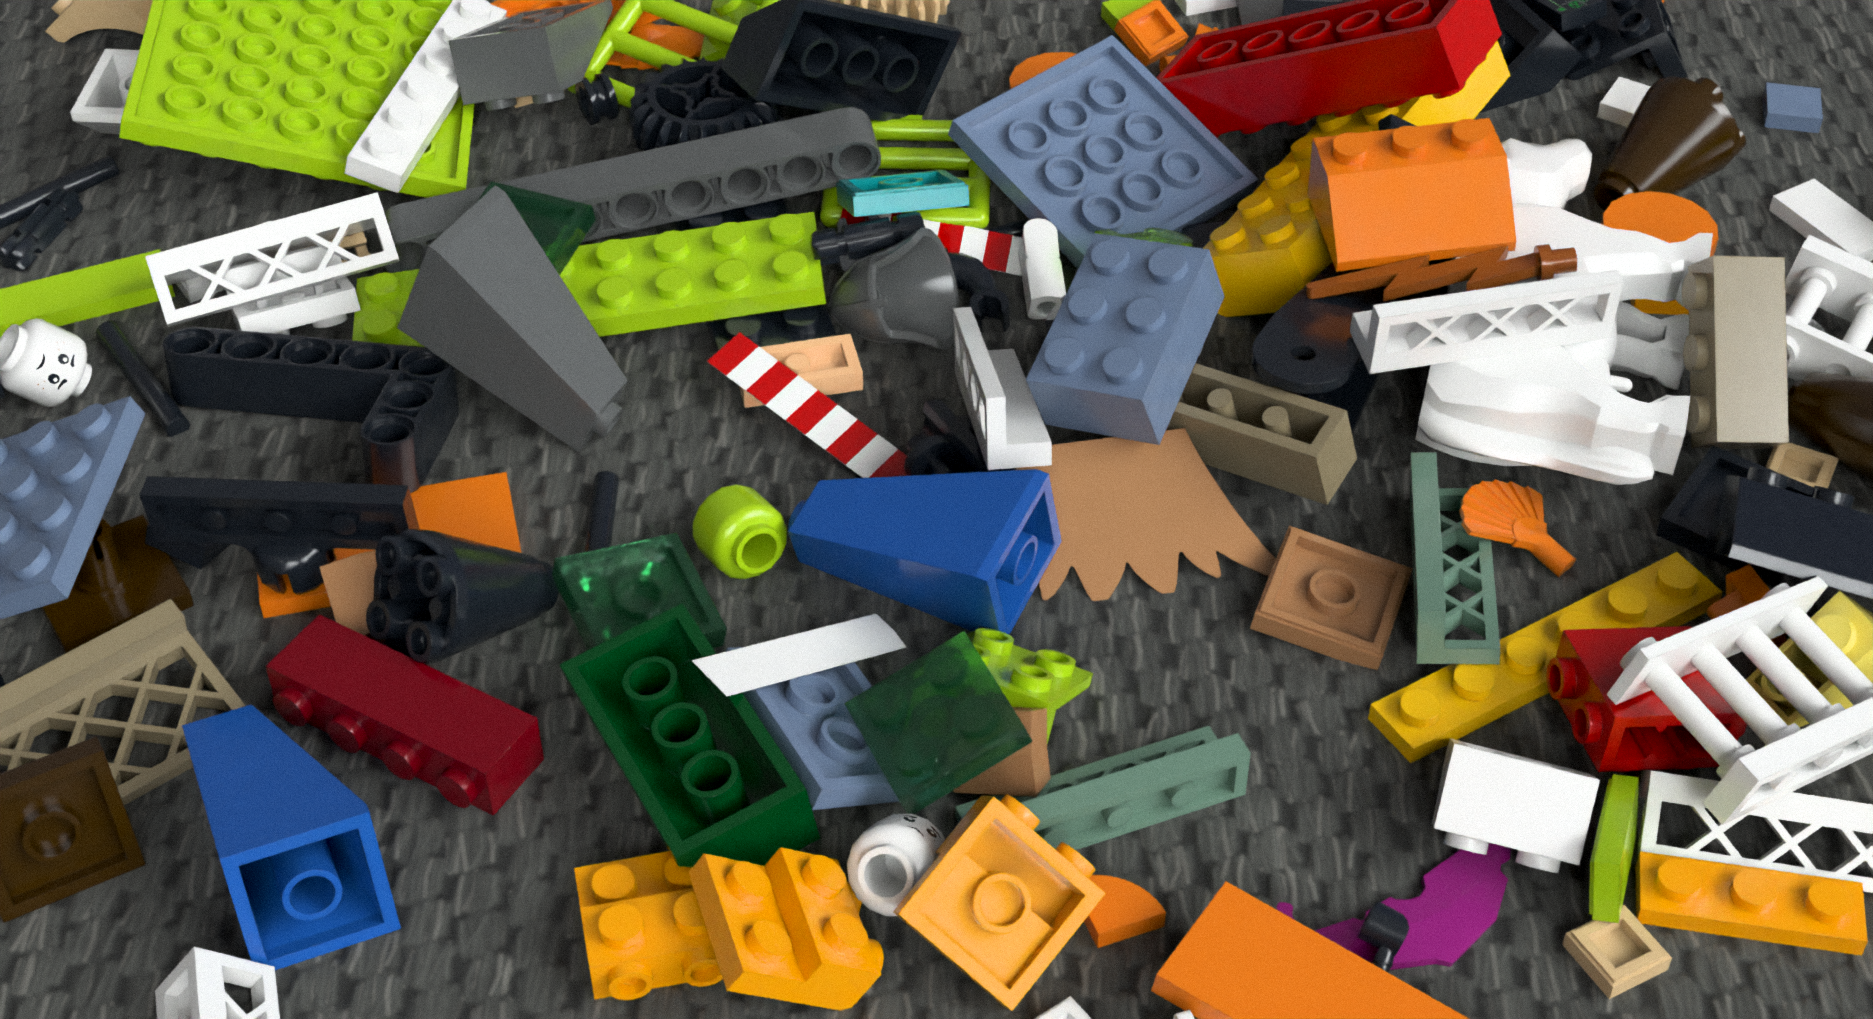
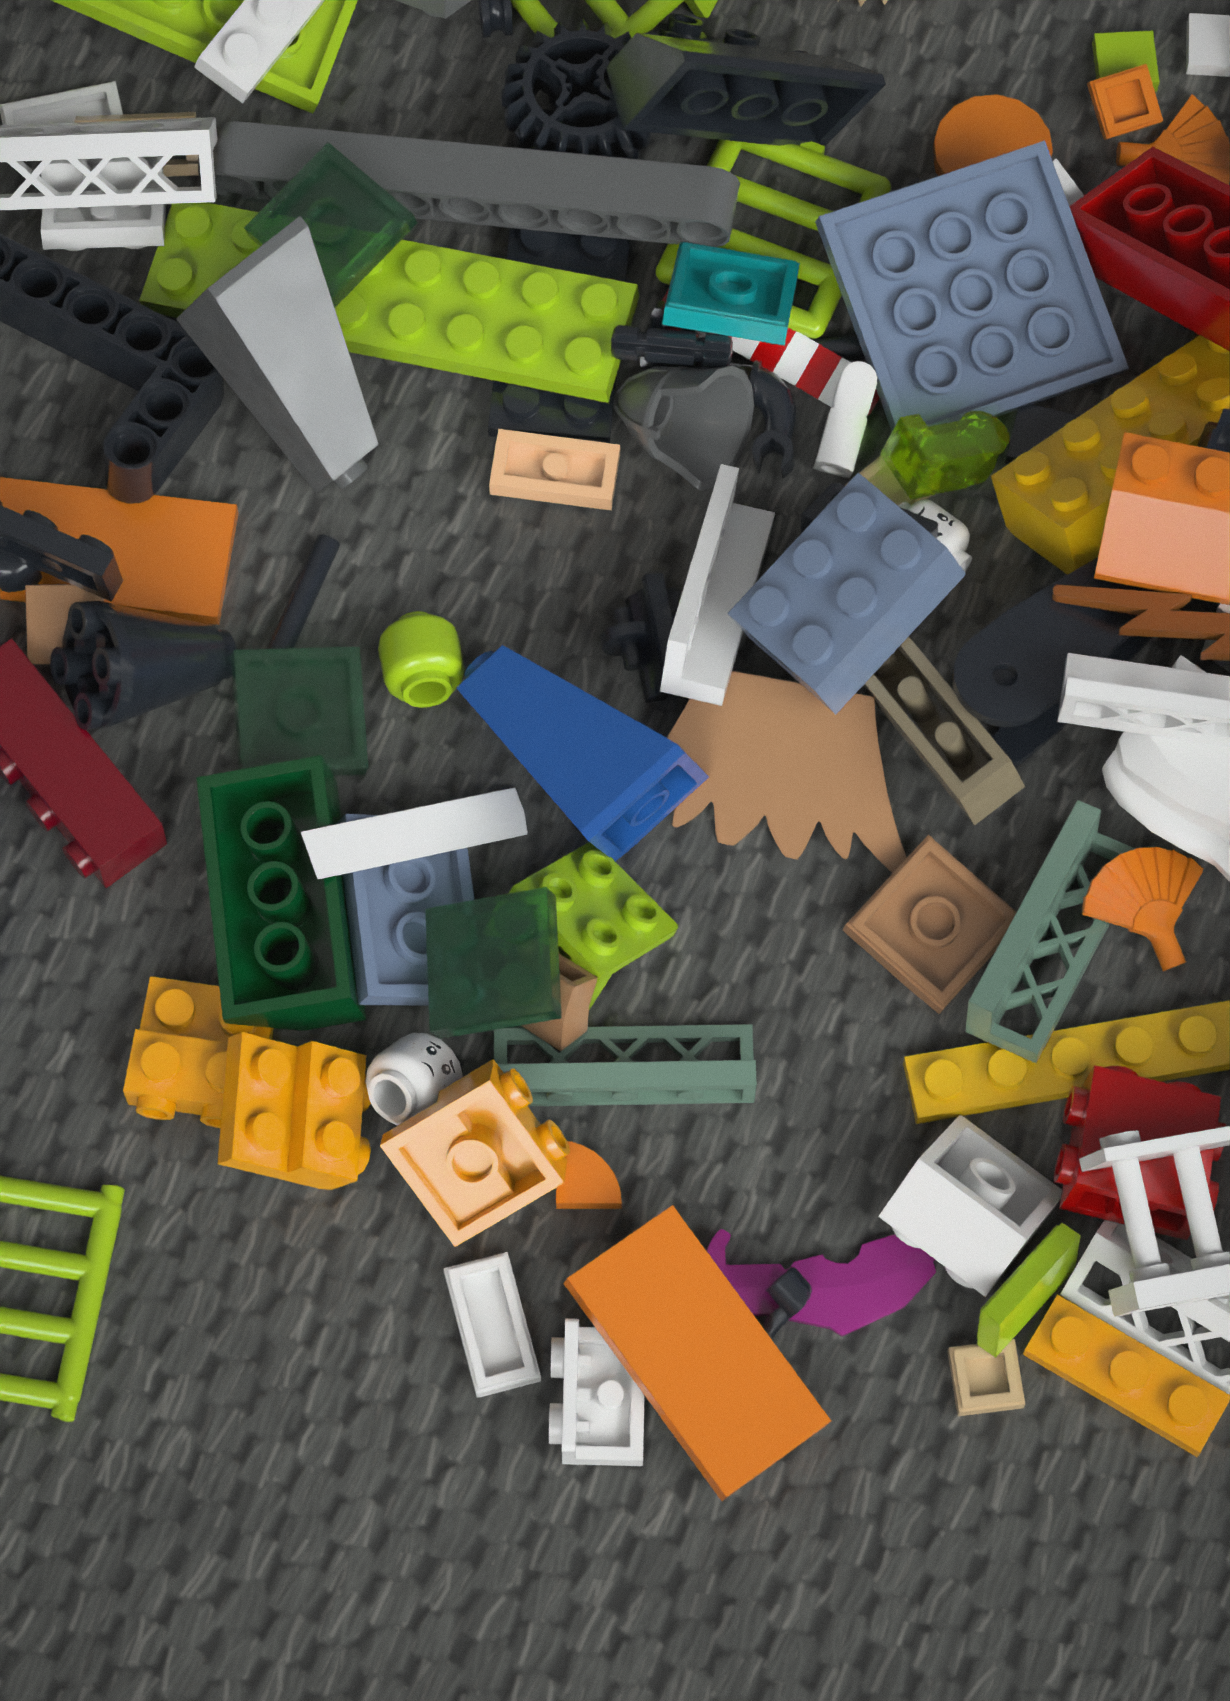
camera: 20 degrees right, 25 degrees up
sticker [707,332,907,478] -> none

